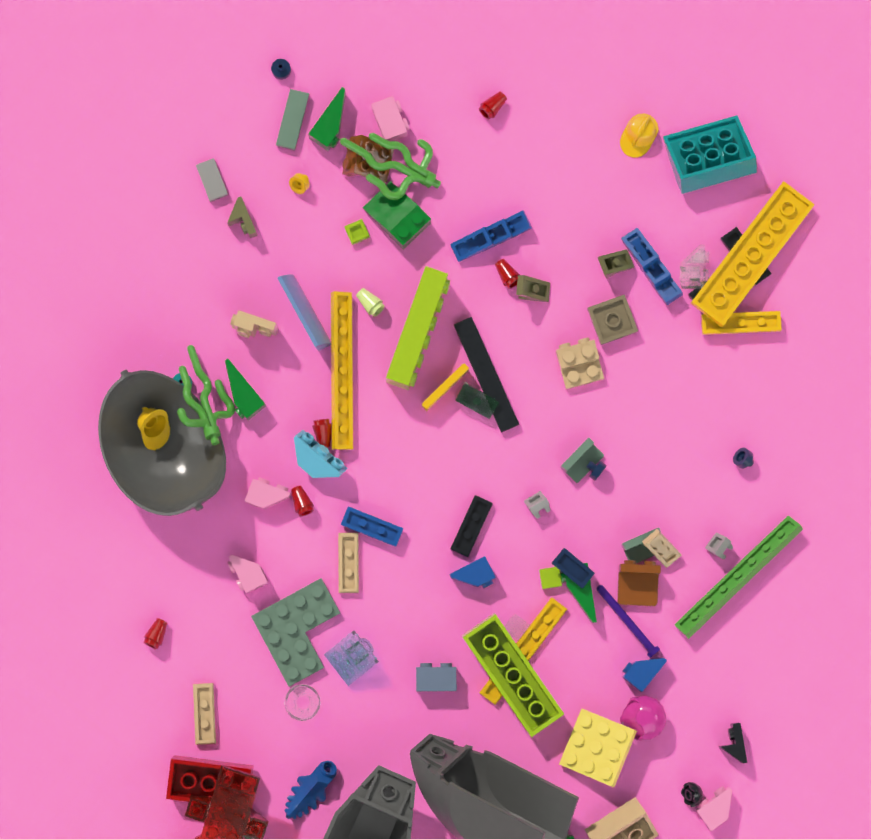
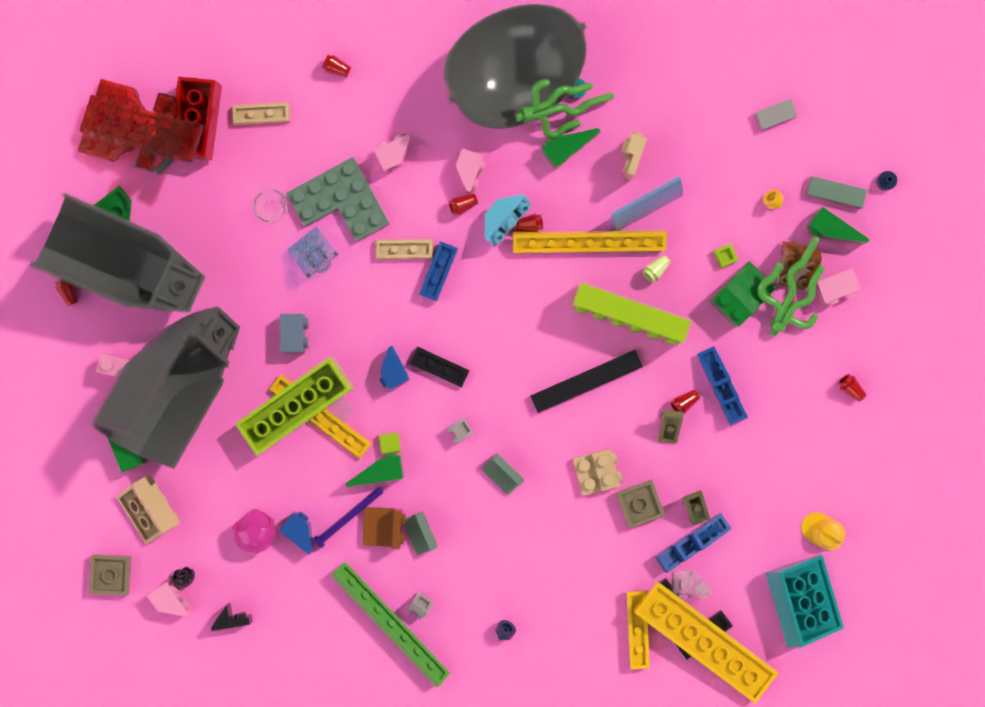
camera: 90 degrees right, 5 degrees up
yellow piece [137,407,170,450] -> none
olive slope [227,196,258,239] -> none
blue plant [284,761,337,819] -> none
yellow tile [422,363,469,411] -> none
clear green slope [455,382,499,419] -> none
dark blue tile [551,548,595,589] -> none
light yellow plate [559,708,637,787] -> none
dark blue tile [586,461,607,481] -> none
tan plate [642,529,682,568] -> none

